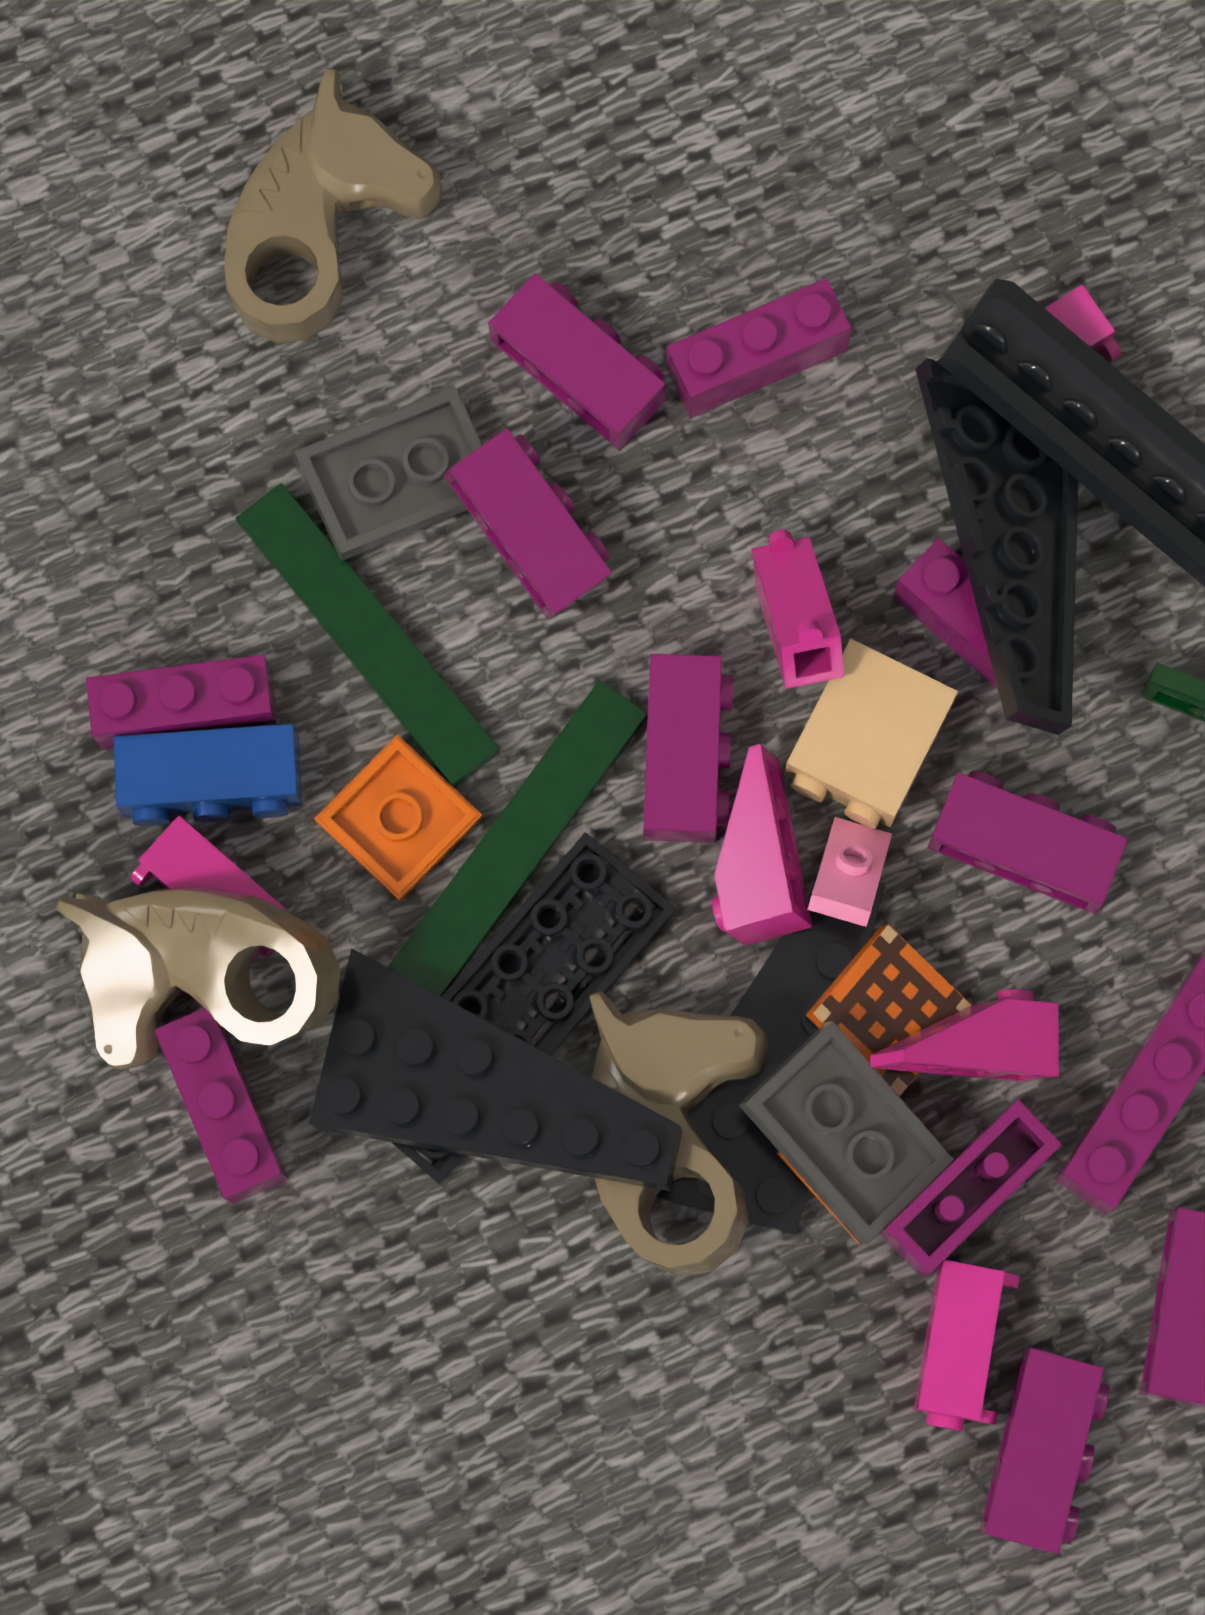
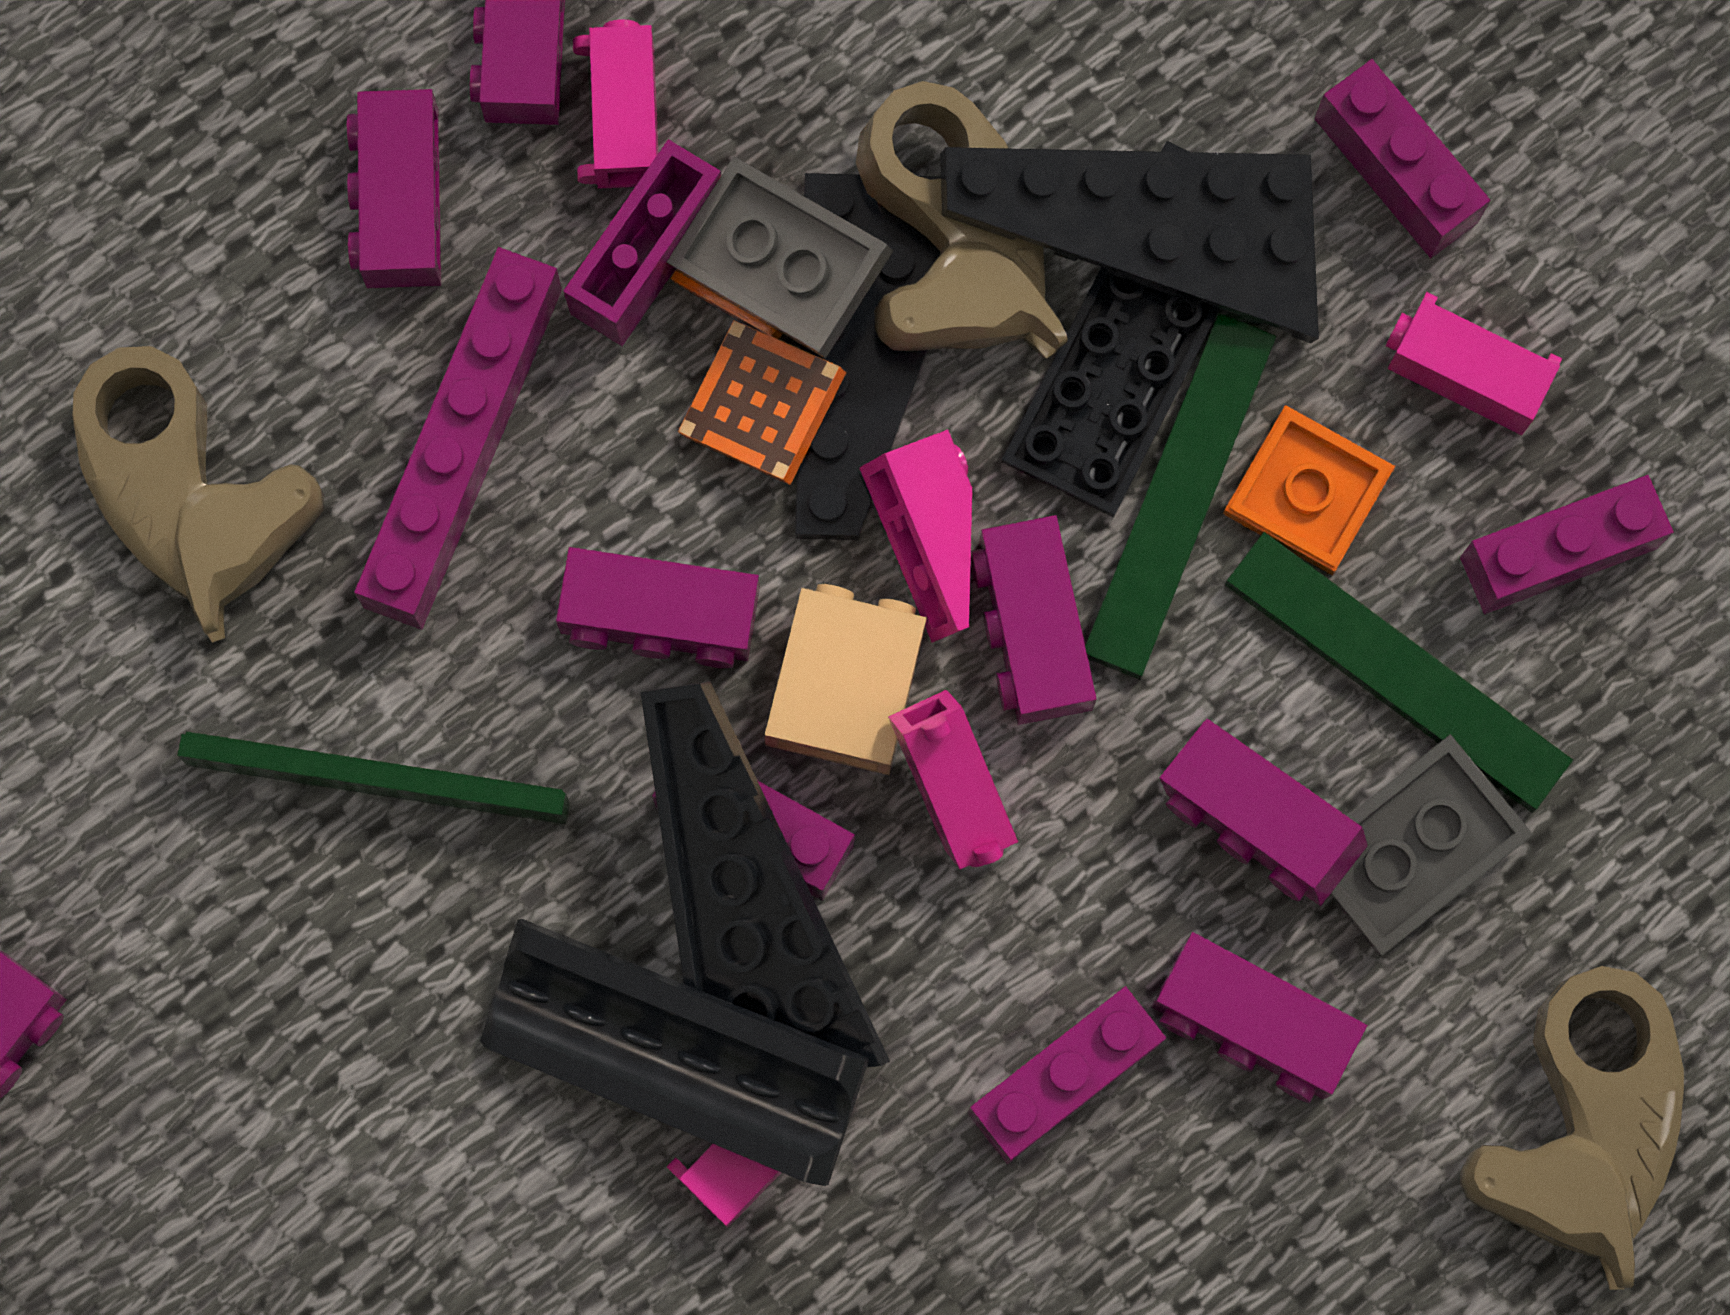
camera: 160 degrees right, 0 degrees up
dark tan animal [56,888,340,1070] -> none
blue brick [113,724,302,826] -> none
bright pink plate [808,817,892,927] -> none
dark pink slope [870,989,1059,1082] -> none

